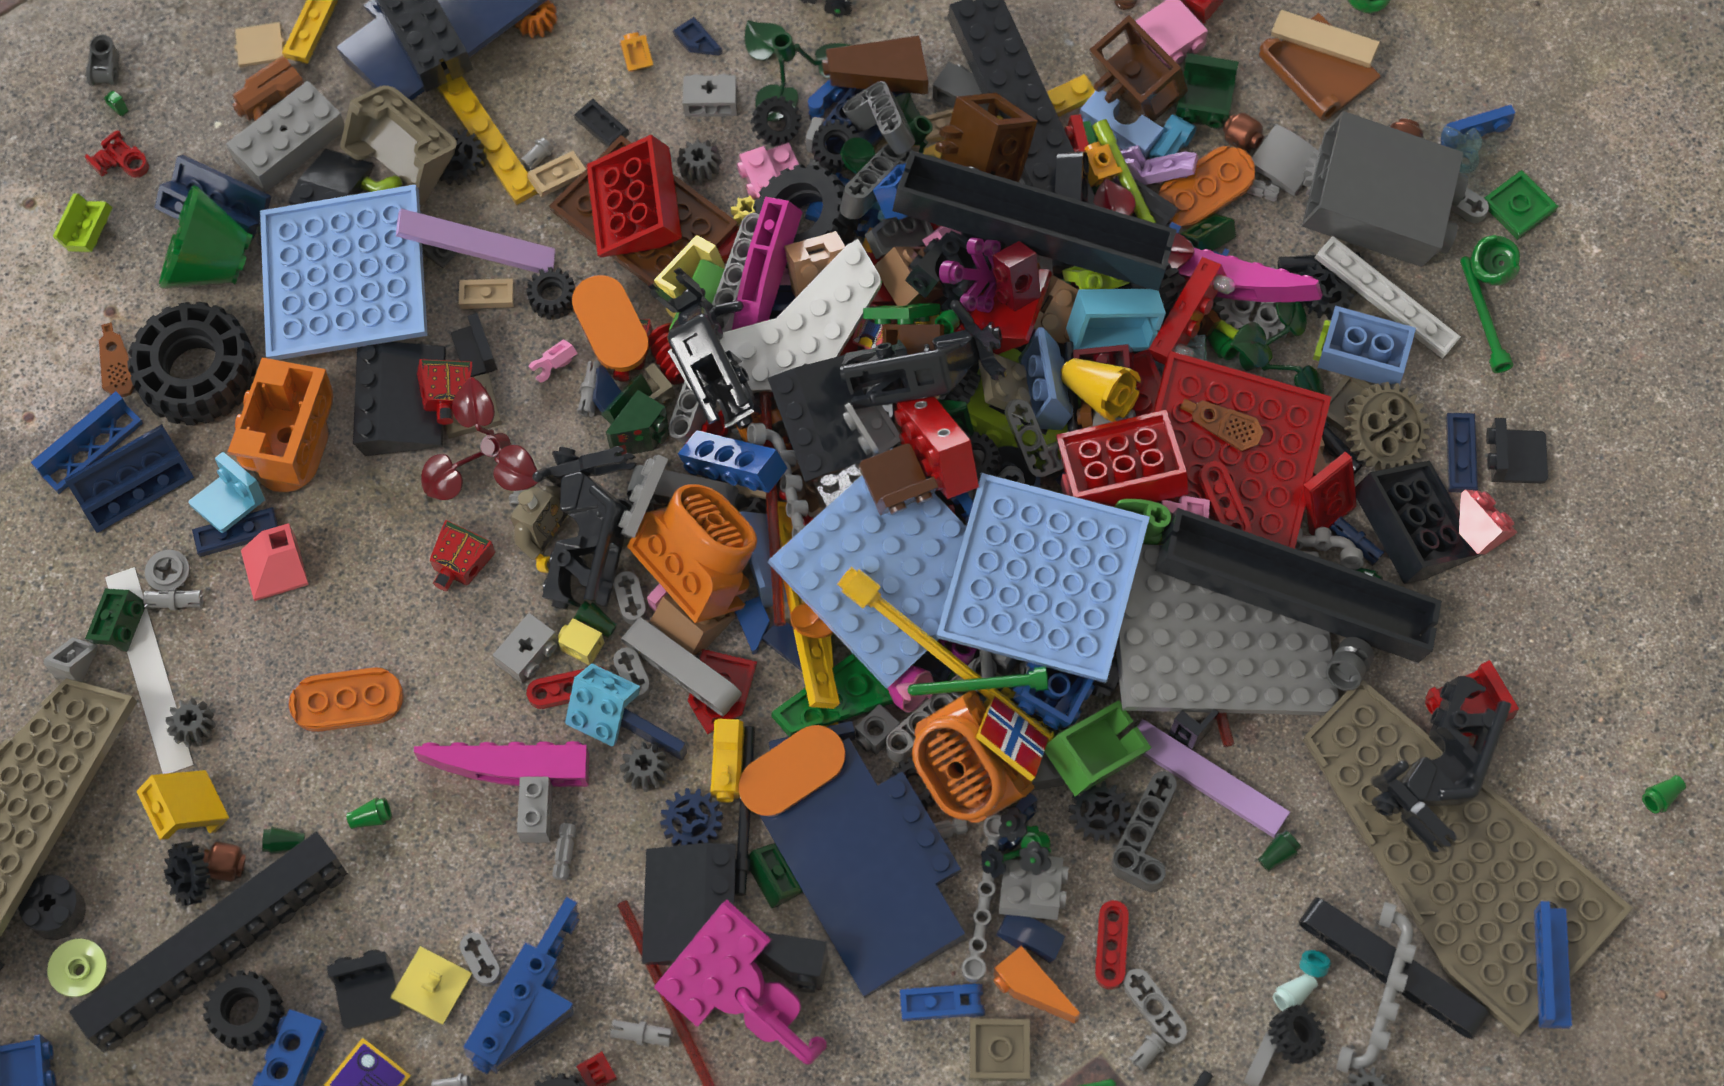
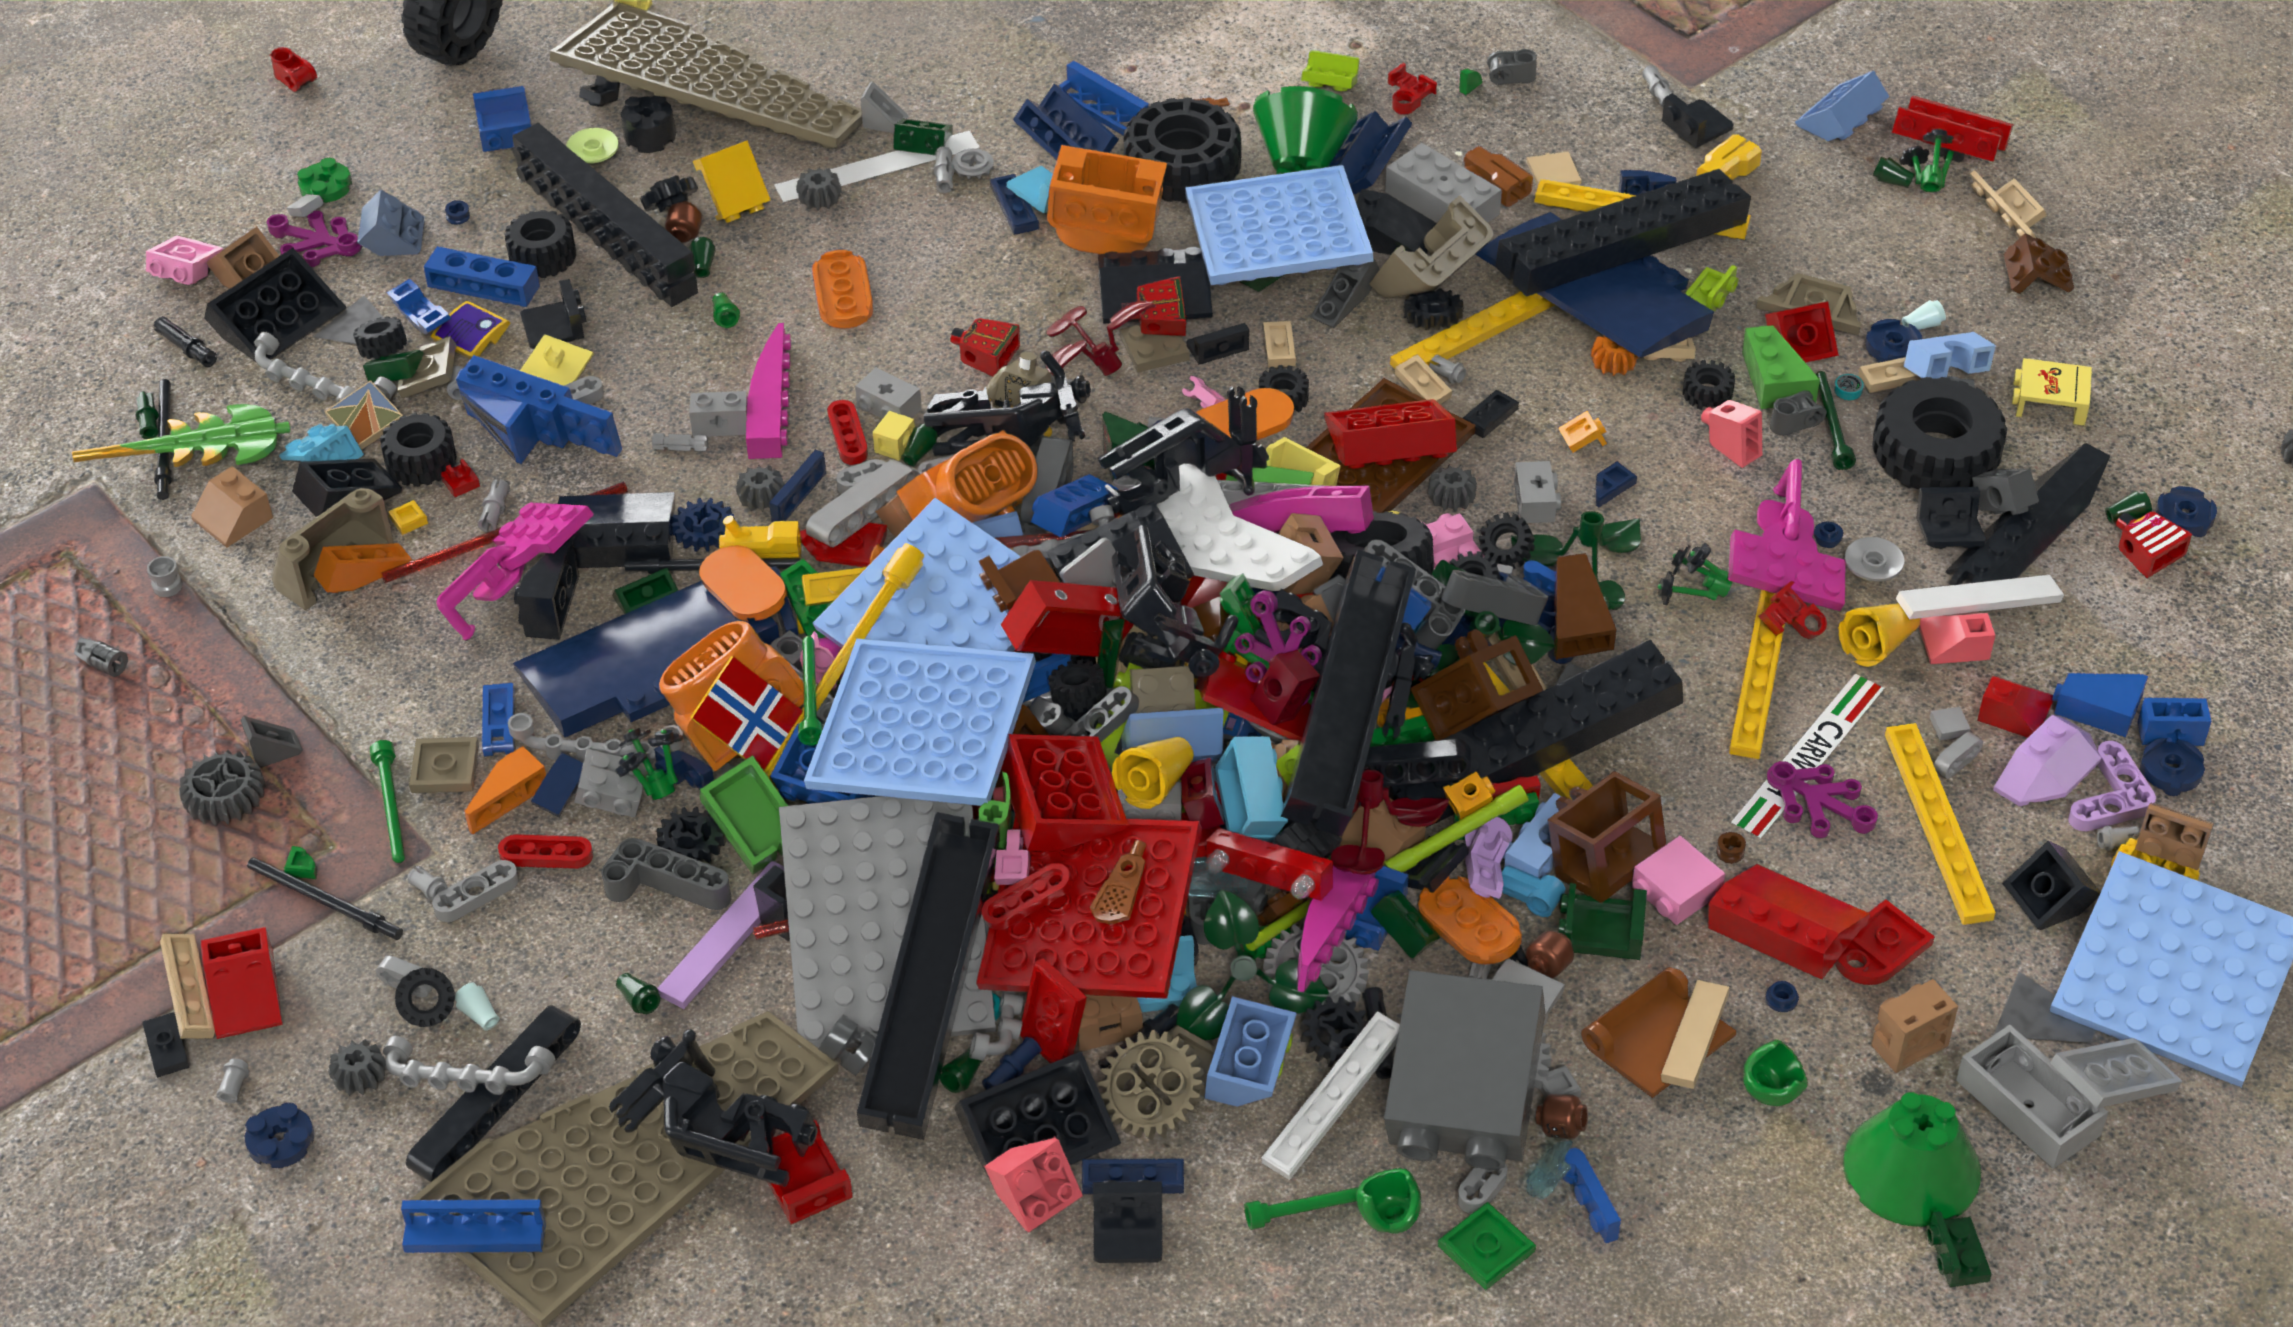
camera: 85 degrees right, 20 degrees down
coral slope [241,523,309,601] -> none
lavender tile [396,209,555,273] -> none
medium azure bracket [565,663,641,746] -> none
light grey plate [618,454,668,538] -> none
teal tile [1299,950,1331,977] -> none

